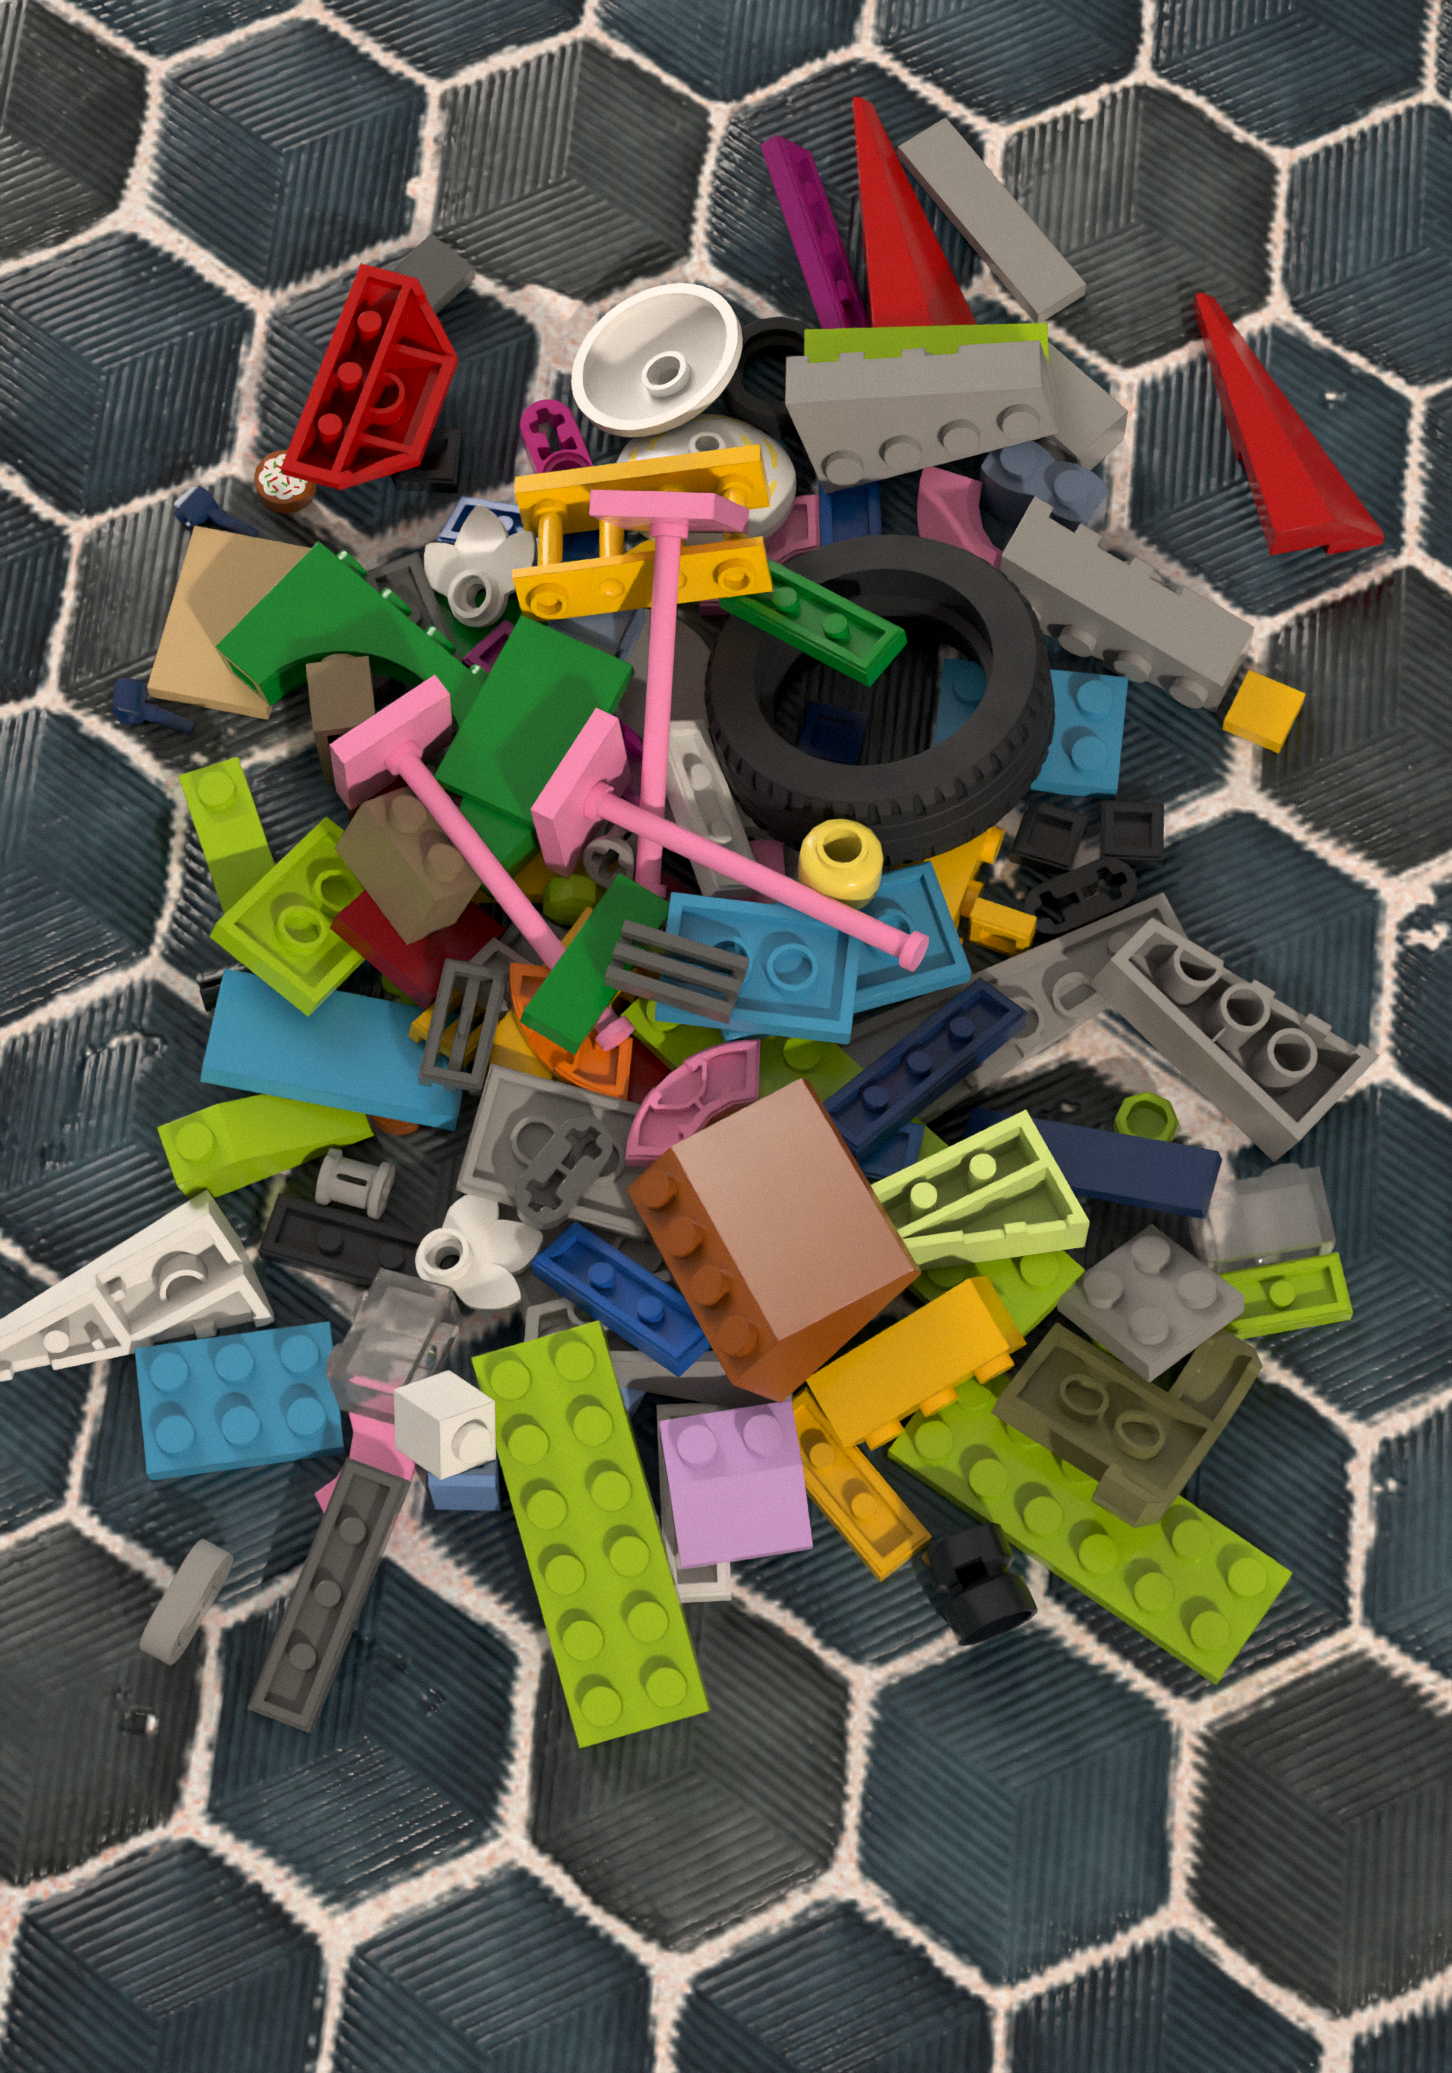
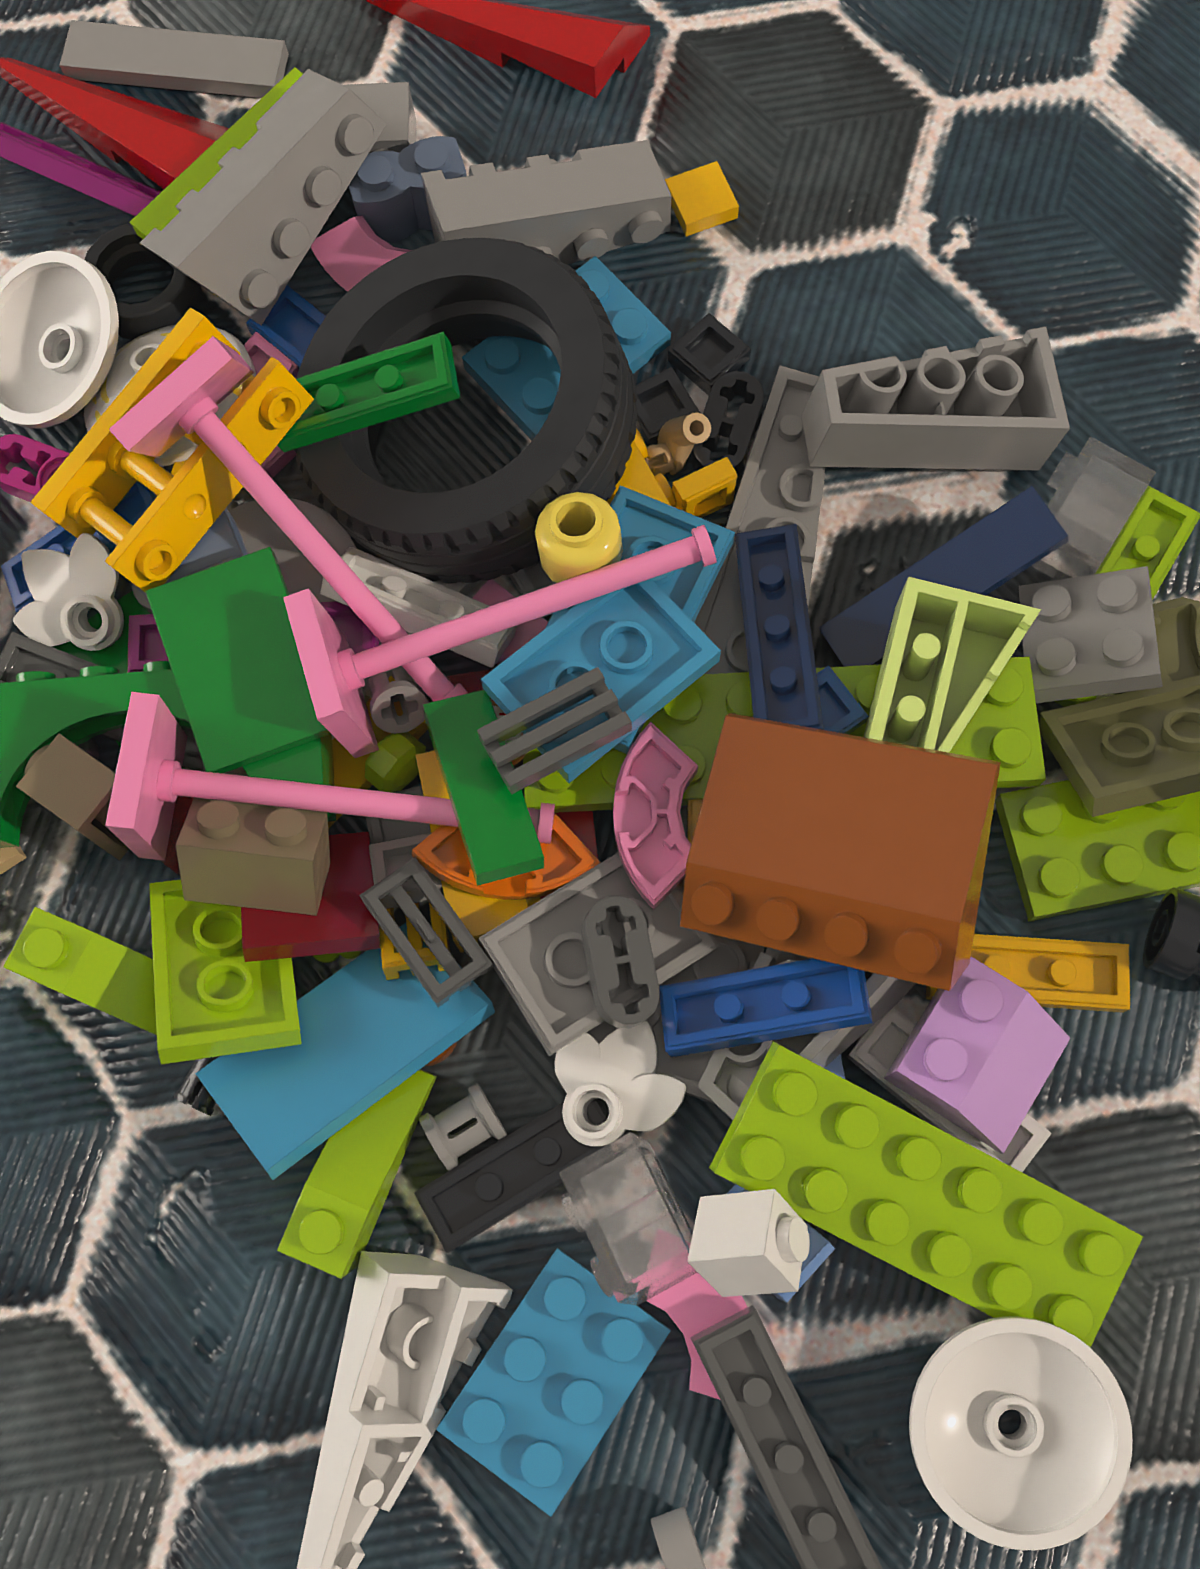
camera: 45 degrees left, 5 degrees up
dark blue tile [796,701,870,766] -> none
yellow brick [806,1275,1027,1451] -> none
lime tile [1113,1091,1179,1143] -> none
none -> tan arm [645,412,711,476]
none -> white dish [909,1316,1133,1550]

